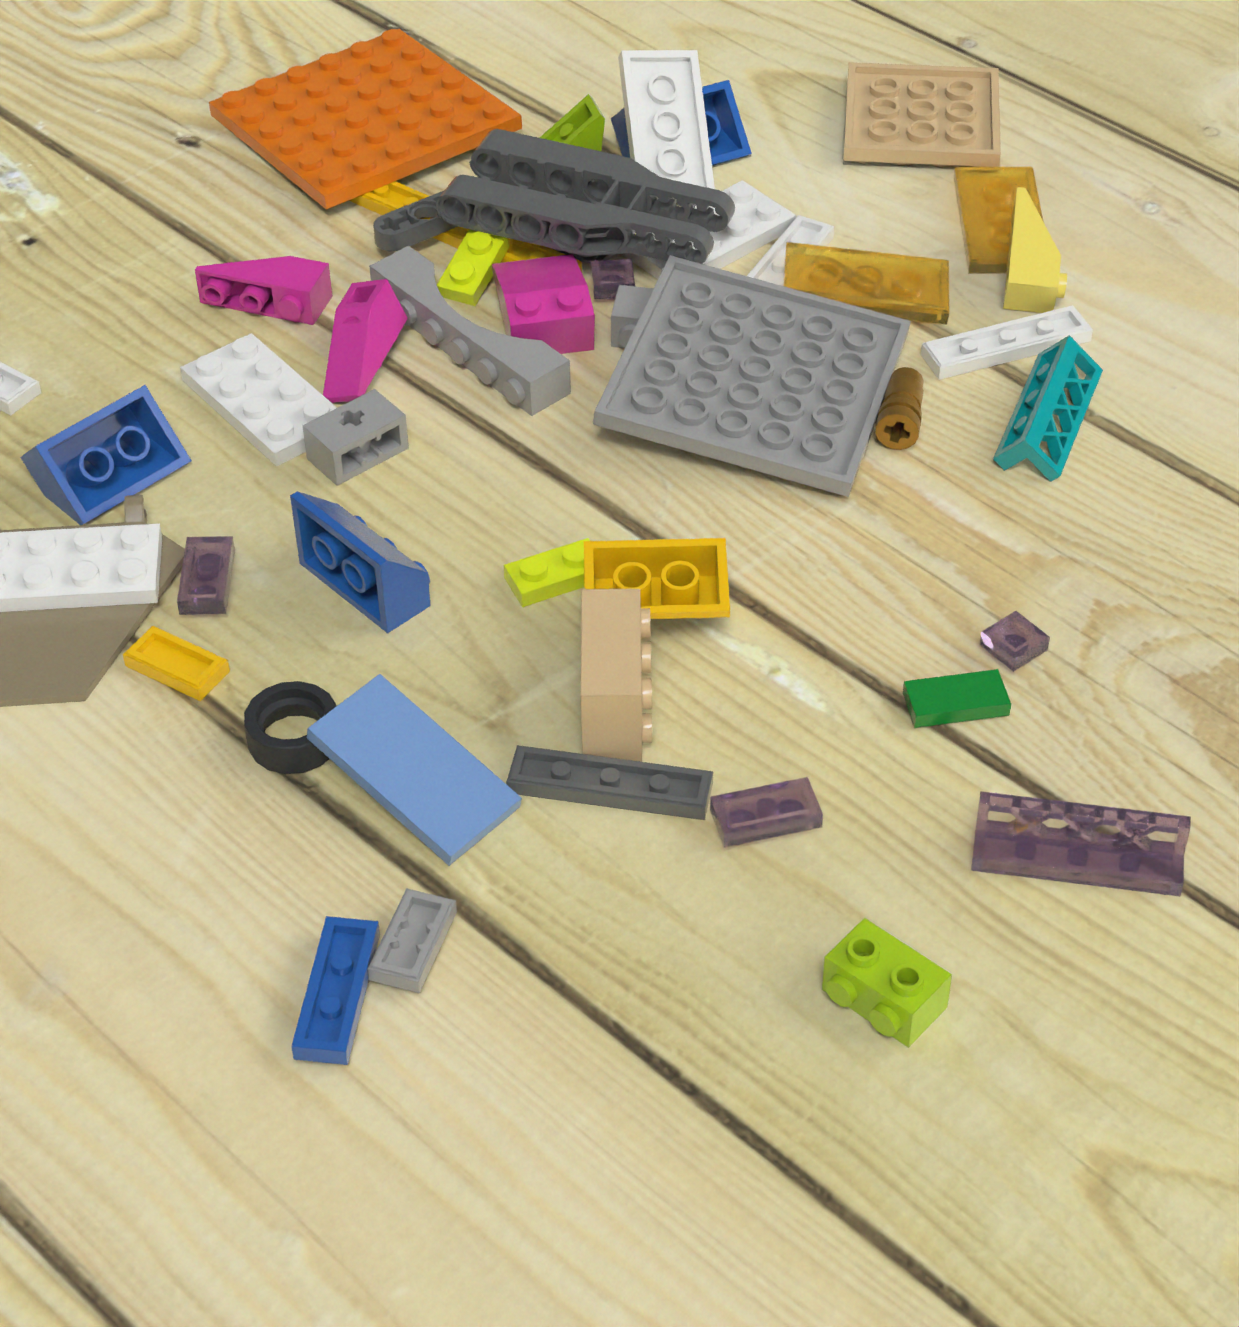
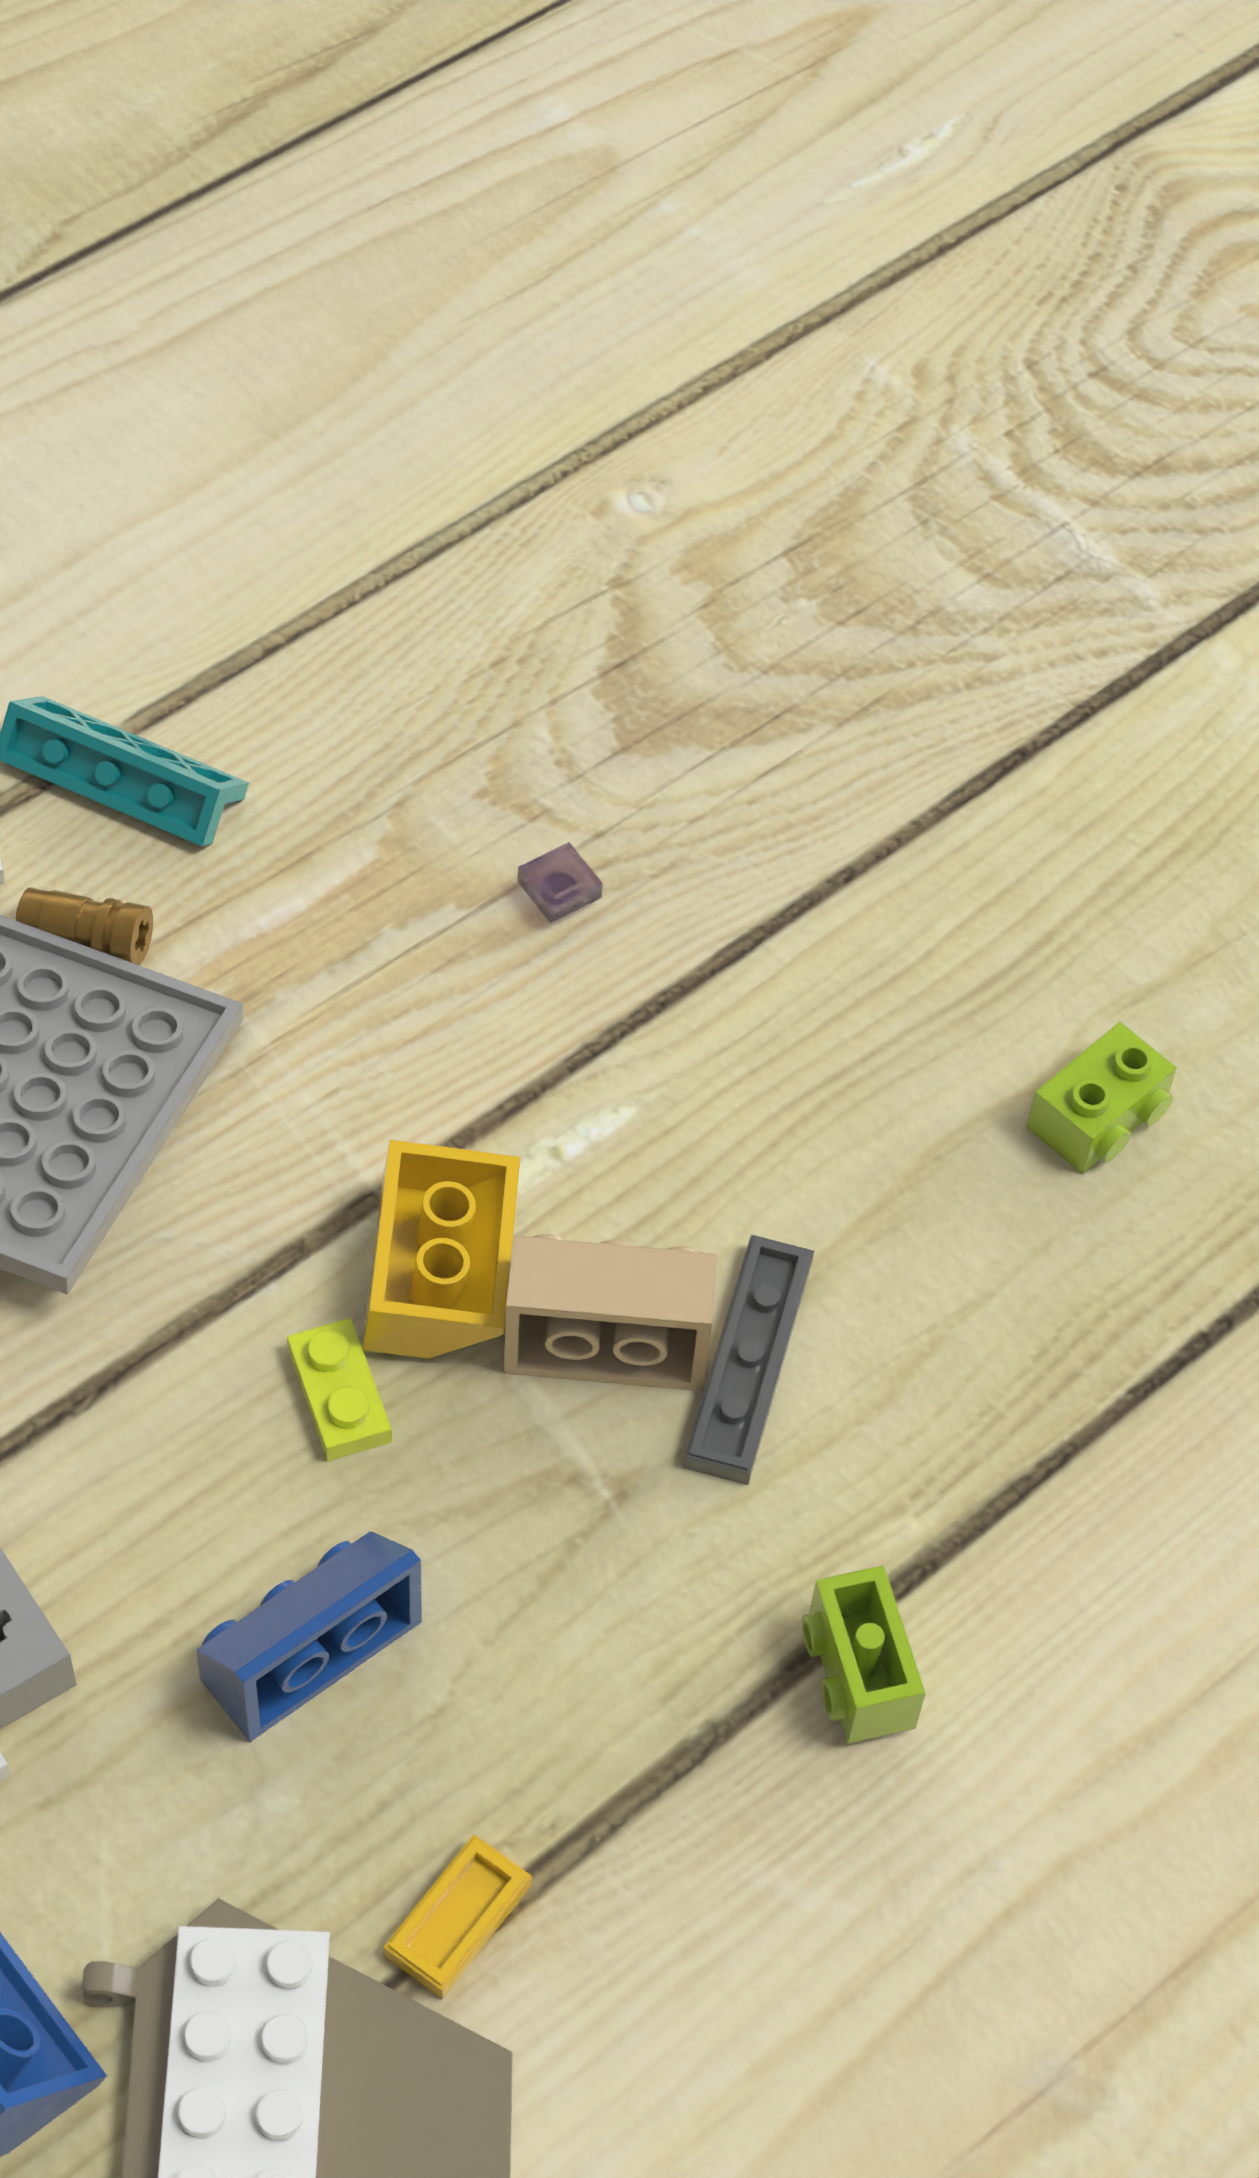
camera: 90 degrees left, 10 degrees up
plate [177,536,235,615] -> none
black tyre [244,681,337,774] -> none
blue plate [291,916,380,1065] -> none
medium blue tile [307,674,522,866] -> none
light grey plate [368,888,457,993] -> none
plate [710,777,823,848] -> none
green tile [903,669,1011,728] -> none
clear purple fence [971,791,1191,897] -> none
none -> lime brick [801,1565,926,1744]

